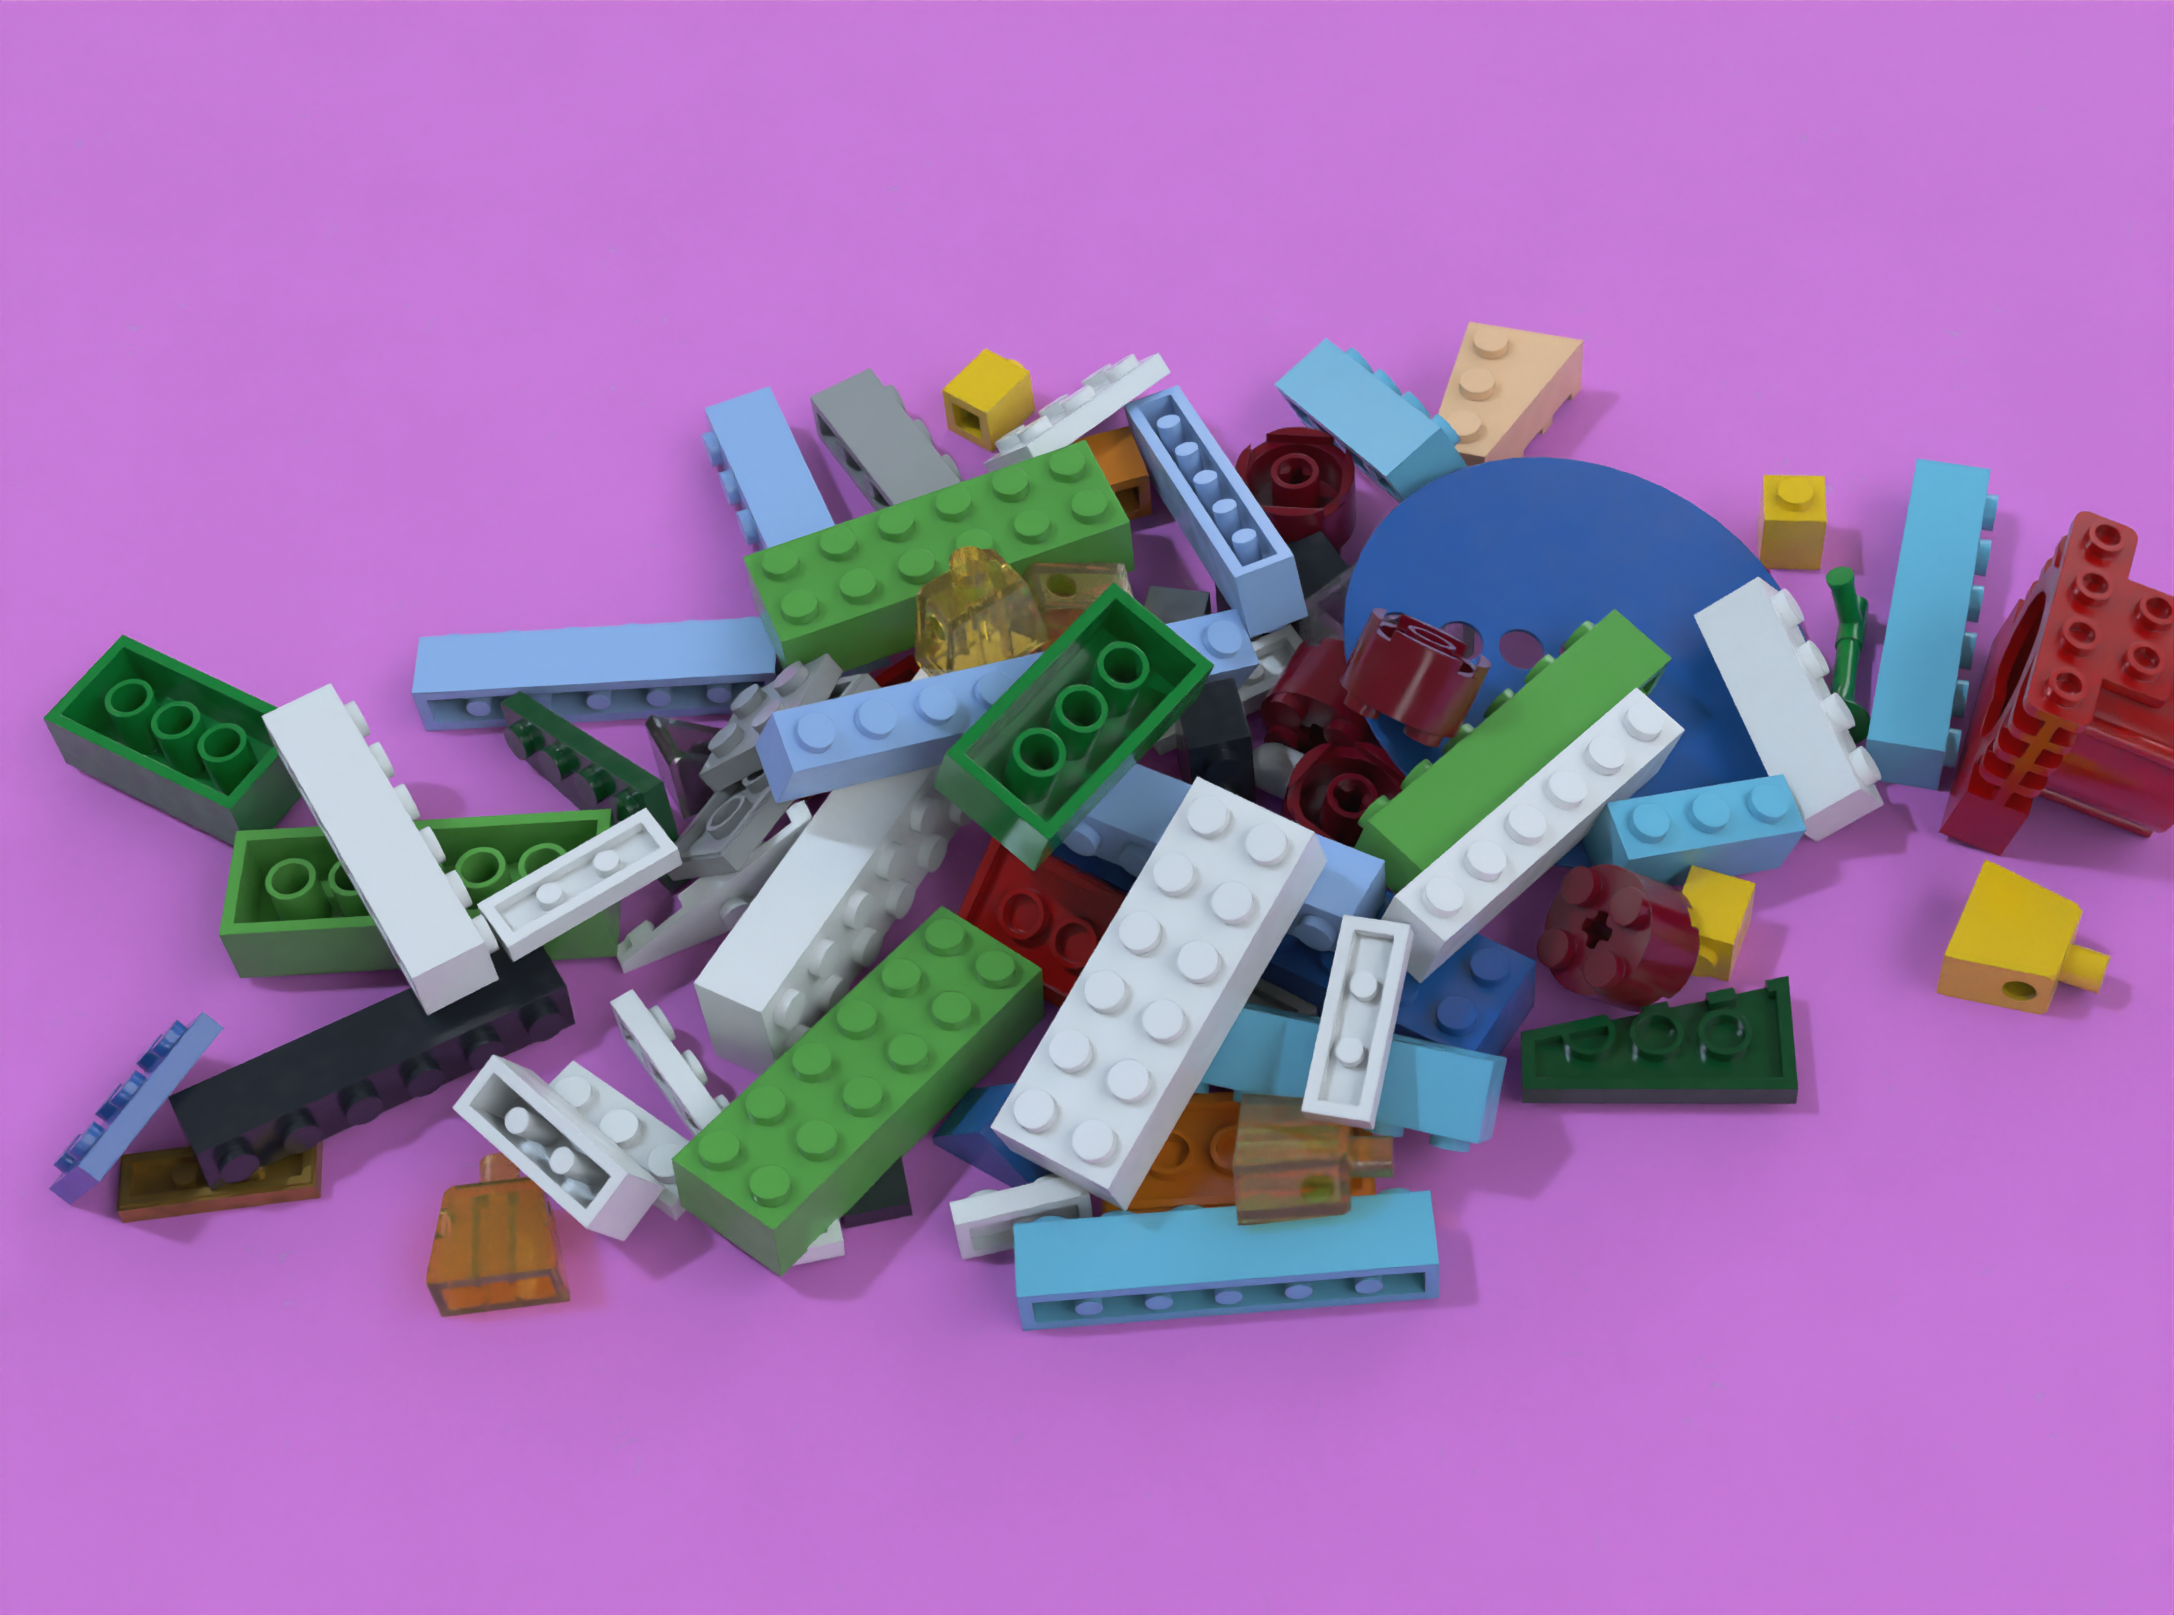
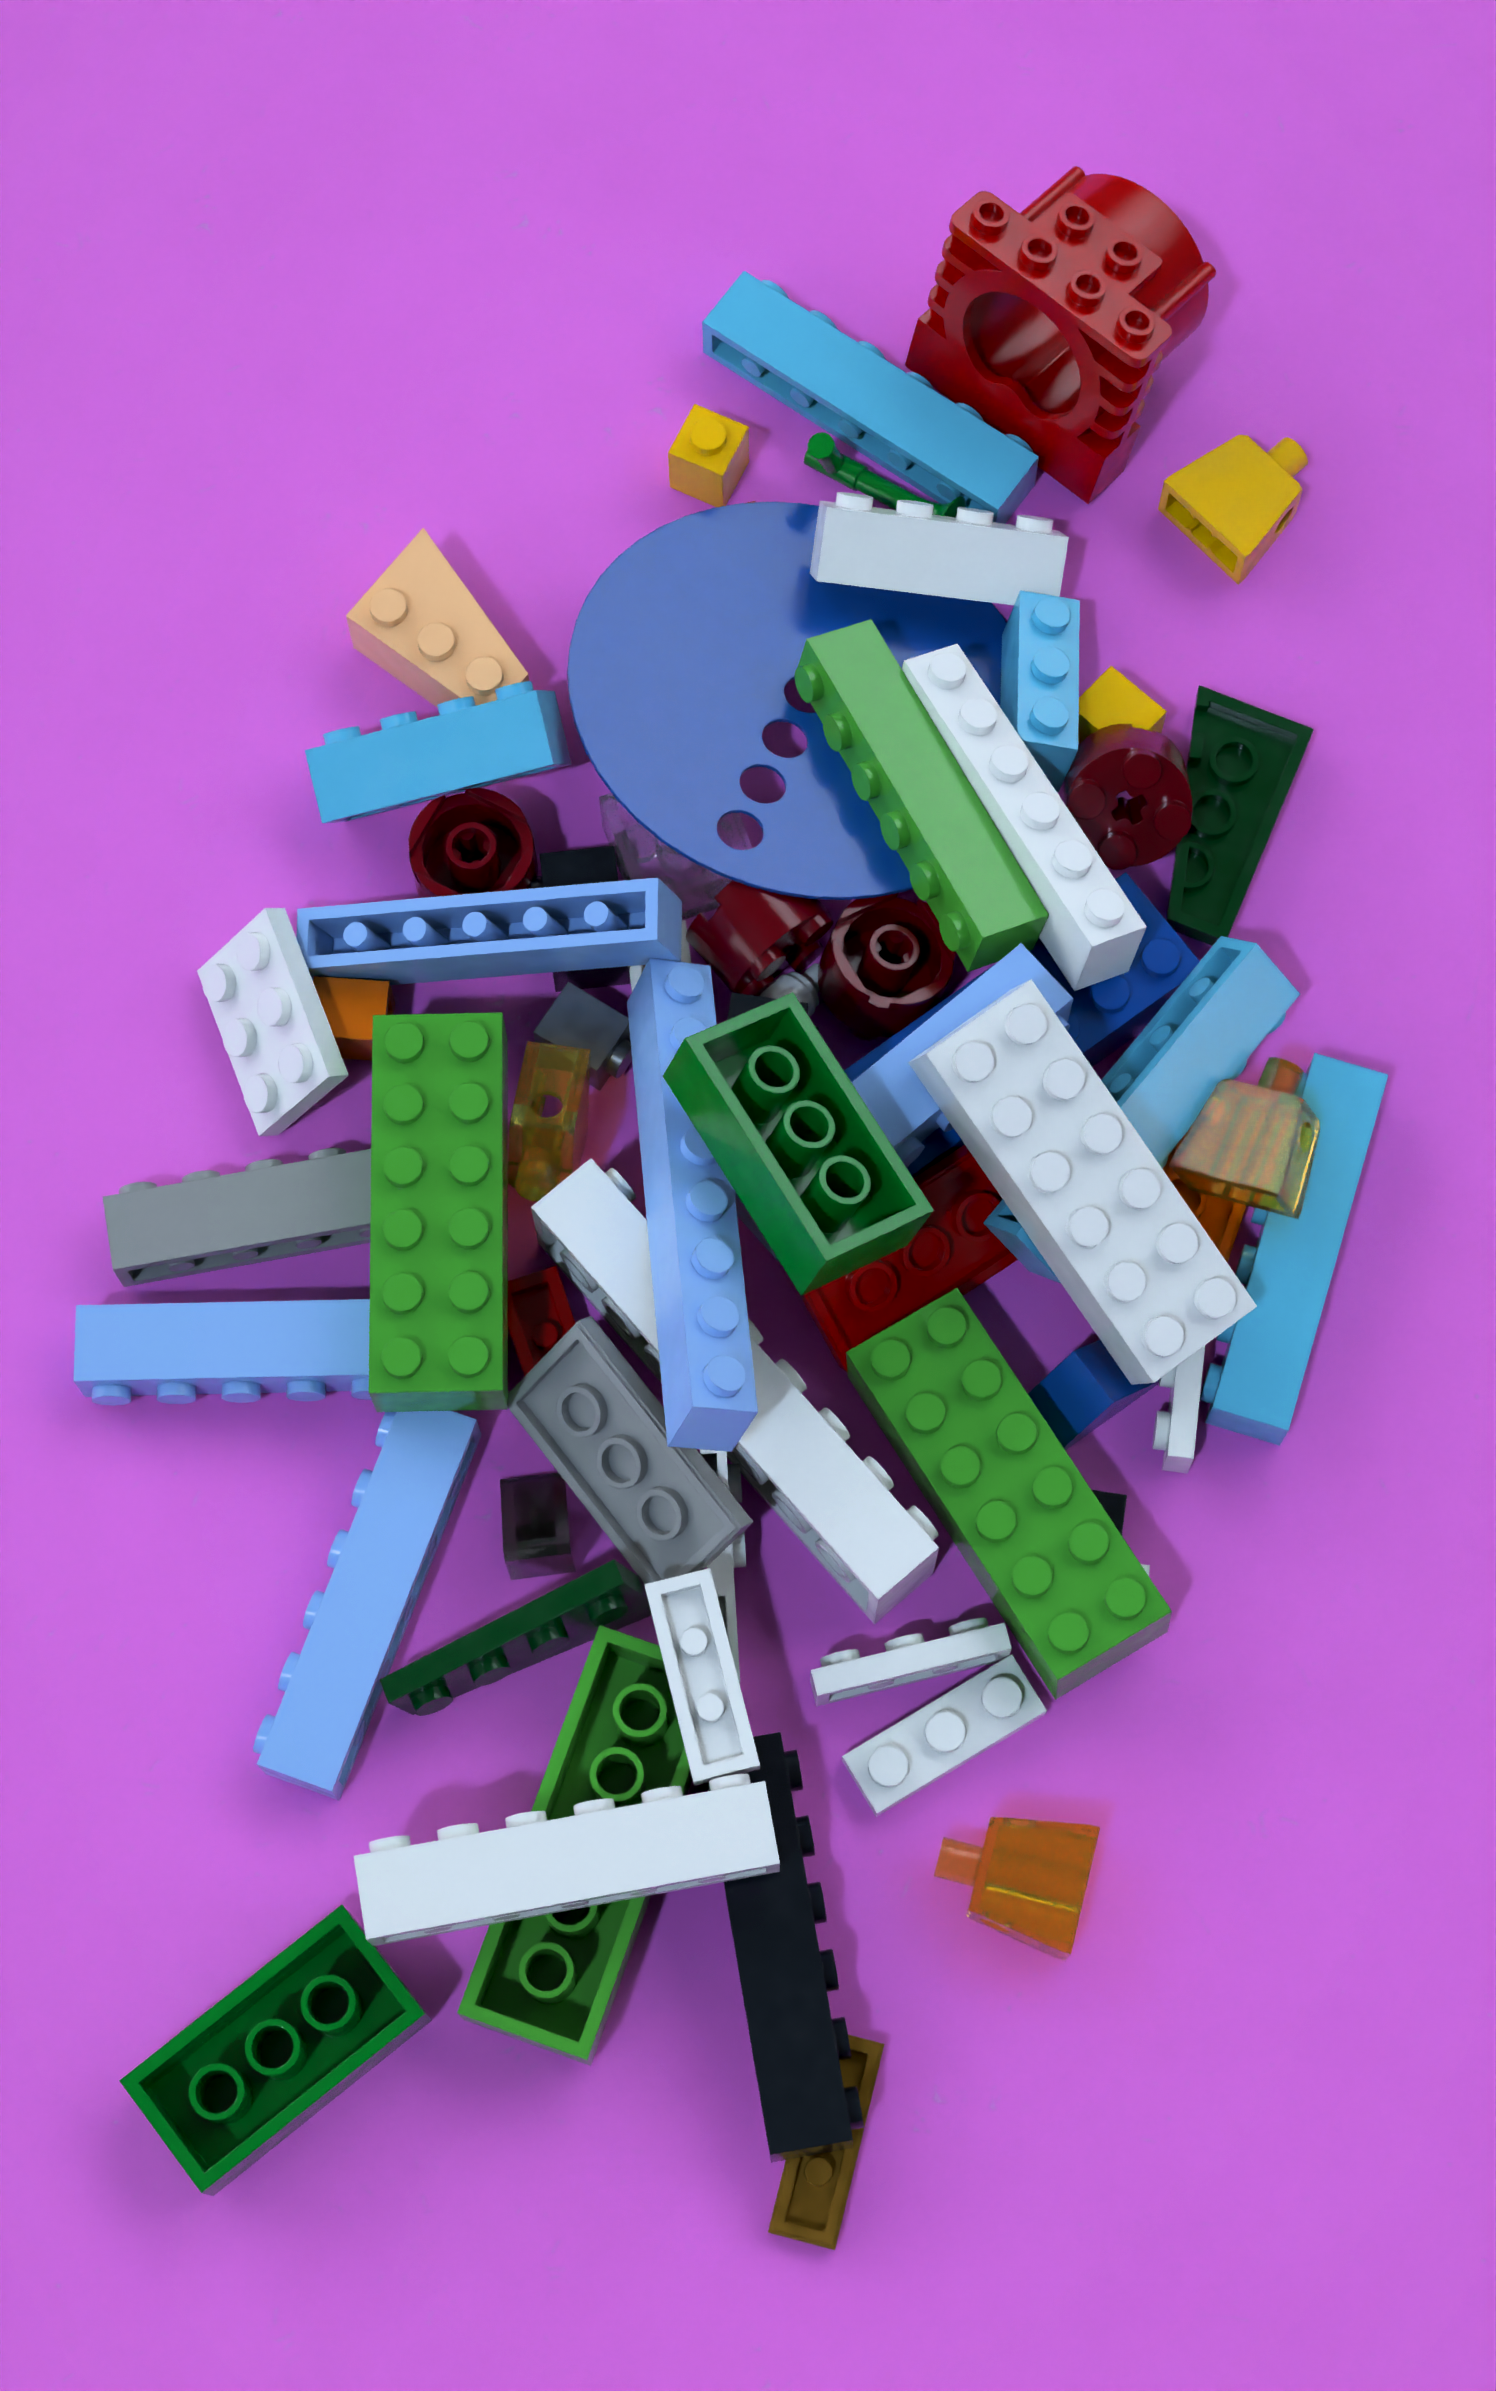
camera: 75 degrees left, 20 degrees up
plate [49,1012,223,1205] -> none
white brick [453,1054,665,1241] -> none
light grey plate [698,653,843,793] -> none
clear yellow torso [915,546,1049,677] -> none
yellow brick [942,348,1035,453] -> none
white plate [1301,914,1414,1130] -> none
dark red brick [1339,608,1492,748] -> none

